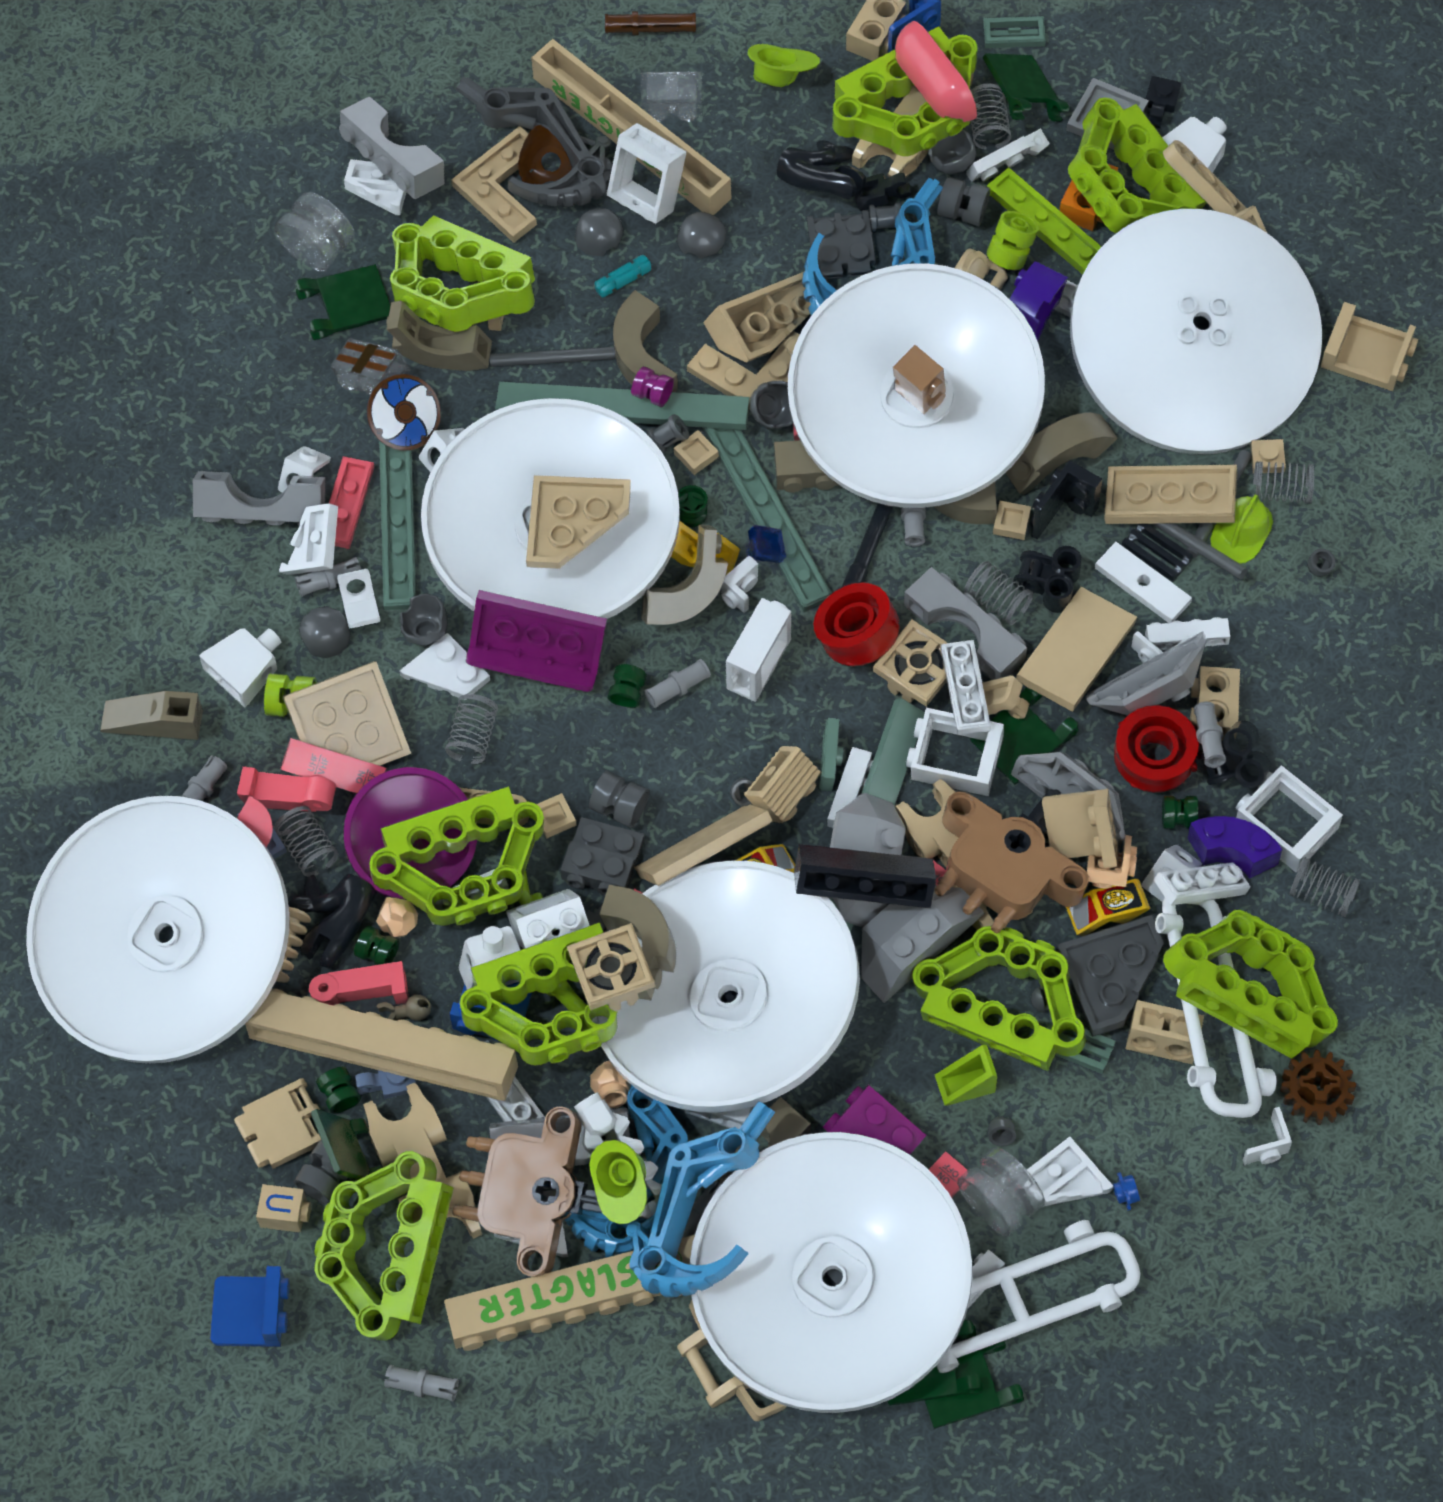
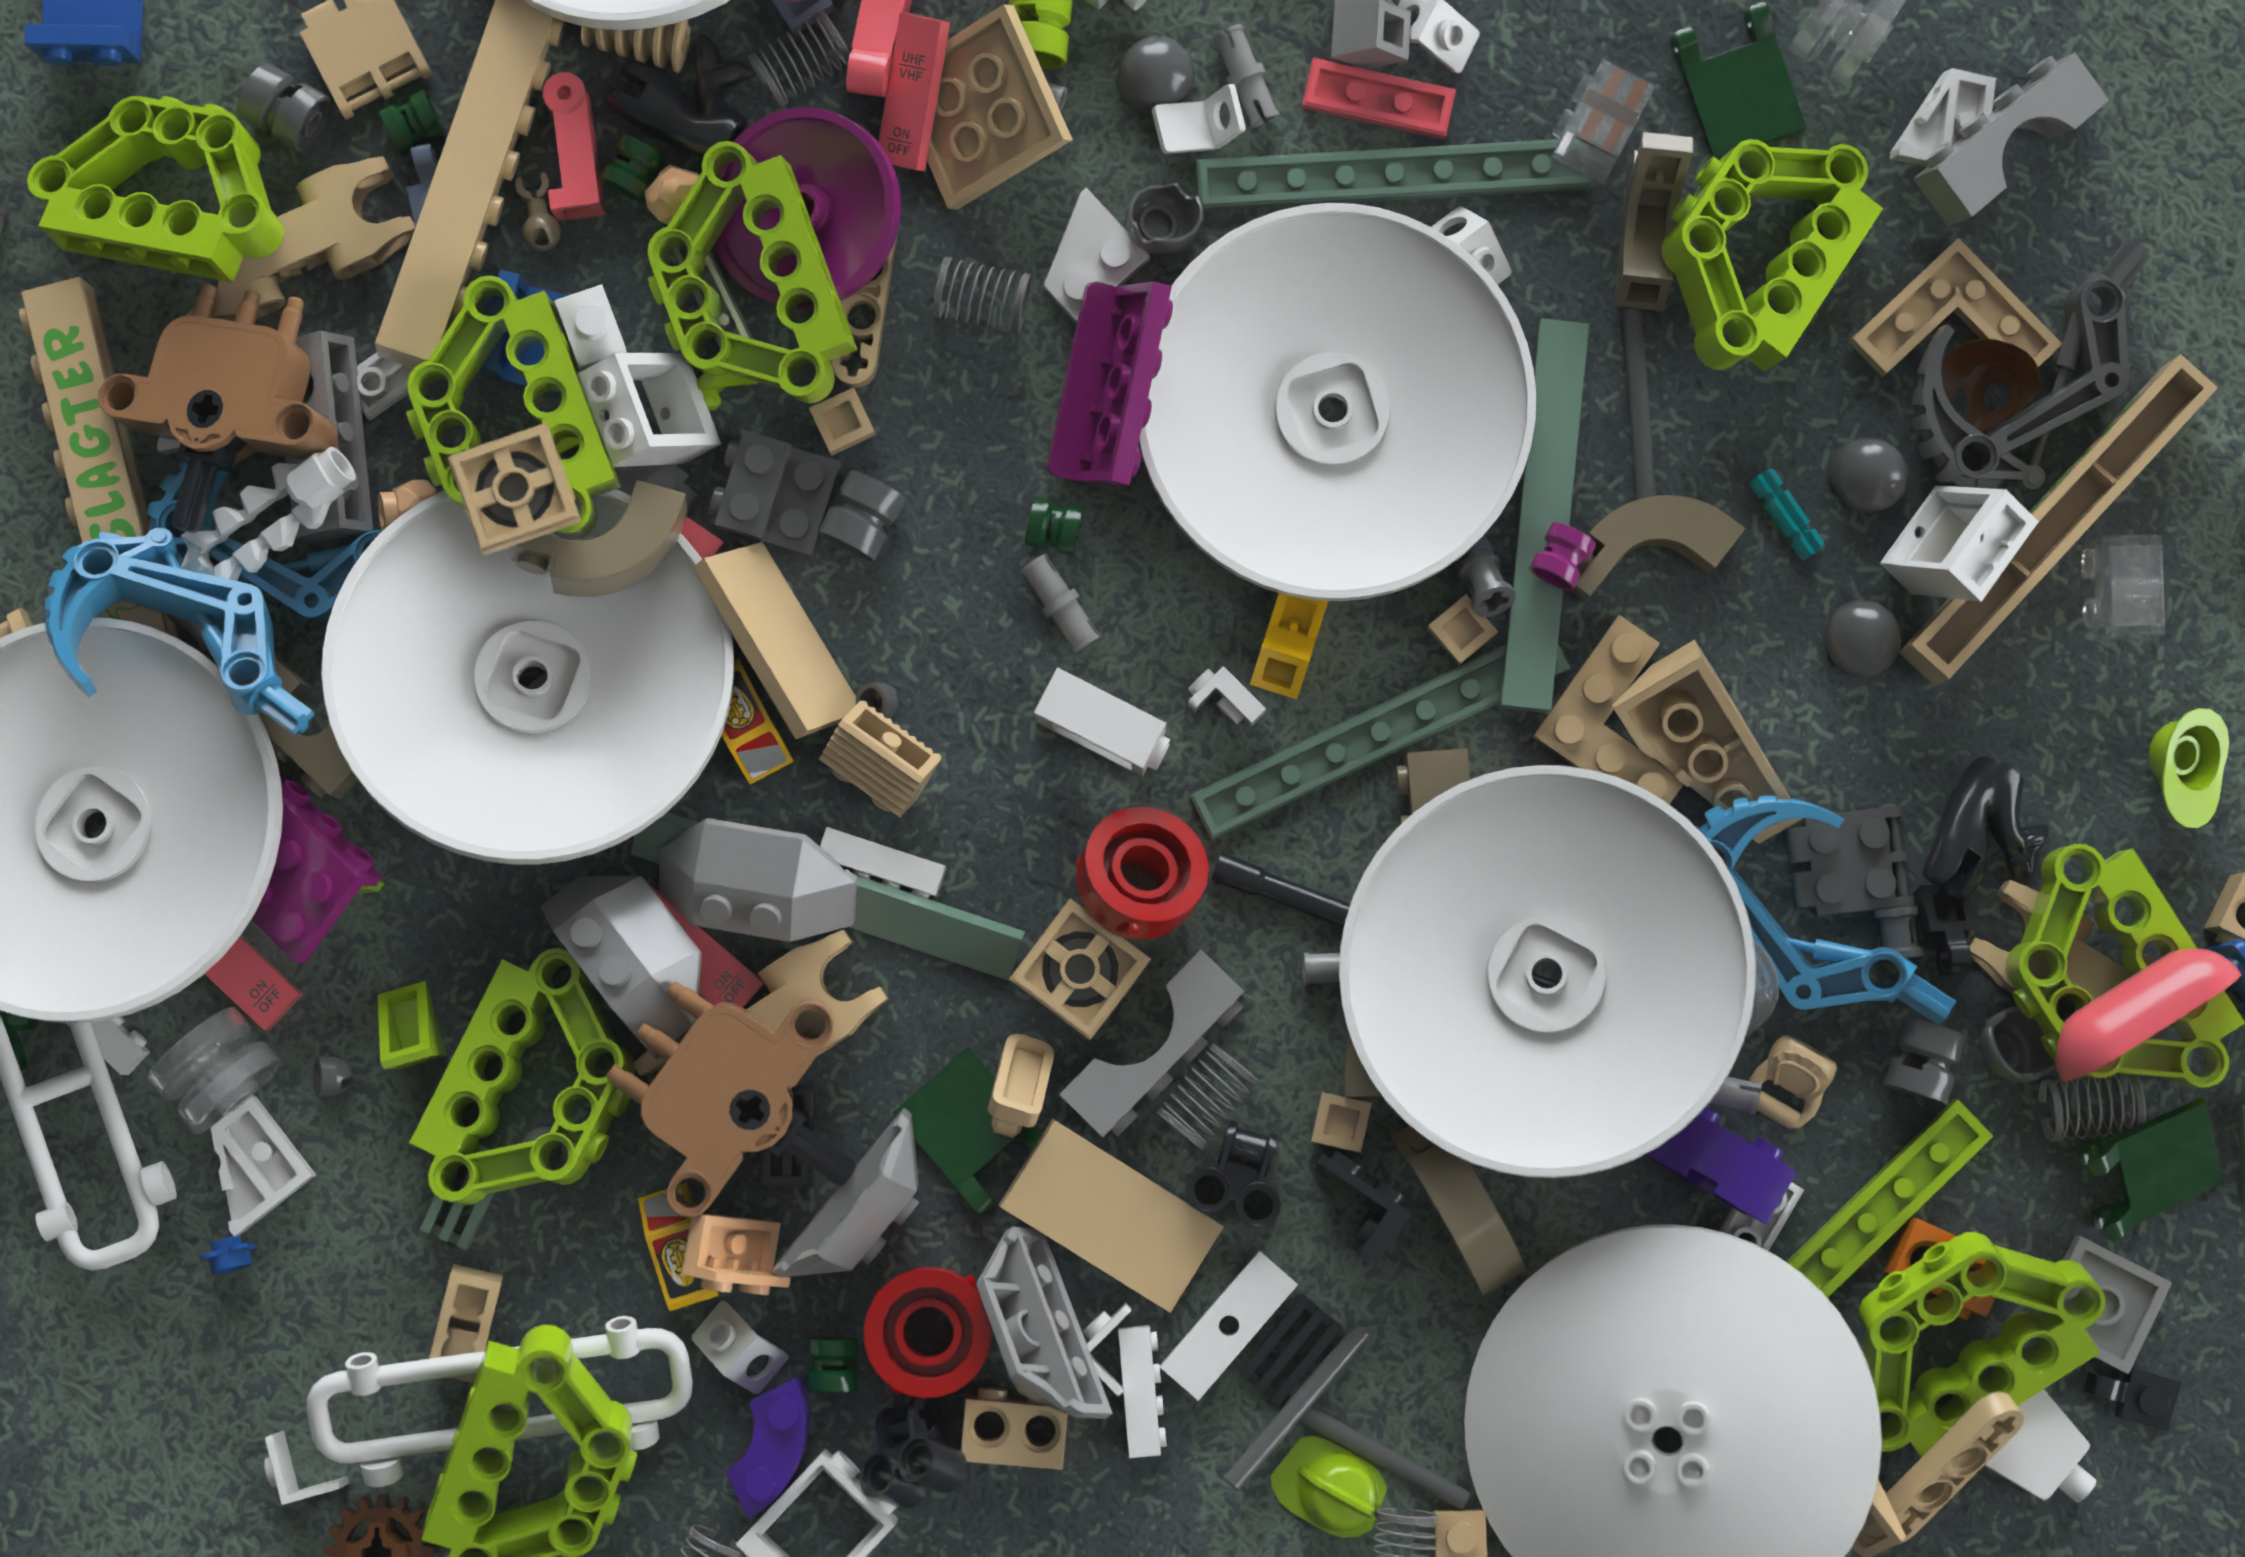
camera: 90 degrees right, 20 degrees up
tan brick [256,1184,311,1233] -> none
white wing [279,503,338,575] -> none
dark green flag [311,1109,383,1180] -> none
shield [367,374,441,451] -> none
tan plate [526,475,631,569] -> none
lime piece [589,1140,647,1224] -> none
arch [641,525,728,625] -> none
dark green wheel [678,485,708,527] -> none
clear blue tile [745,525,786,563] -> none
dark grey hair [750,381,793,429] -> none
black brick [794,844,936,908] -> none
sand green plate [819,718,843,791] -> none
medium nougat brick [893,345,946,414] -> none
white window [906,708,1004,796] -> none
white tile [941,640,991,735] -> none
white hinge [966,128,1050,182] -> none
lime wheel [986,211,1039,270] -> none
tan bracket [1042,789,1119,868] -> none
dark grey plate [1056,915,1164,1037] -> none
tan tile [1105,465,1237,524] -> none
white tile [1154,862,1251,905] -> none
light grey pin [1194,702,1226,768] -> none

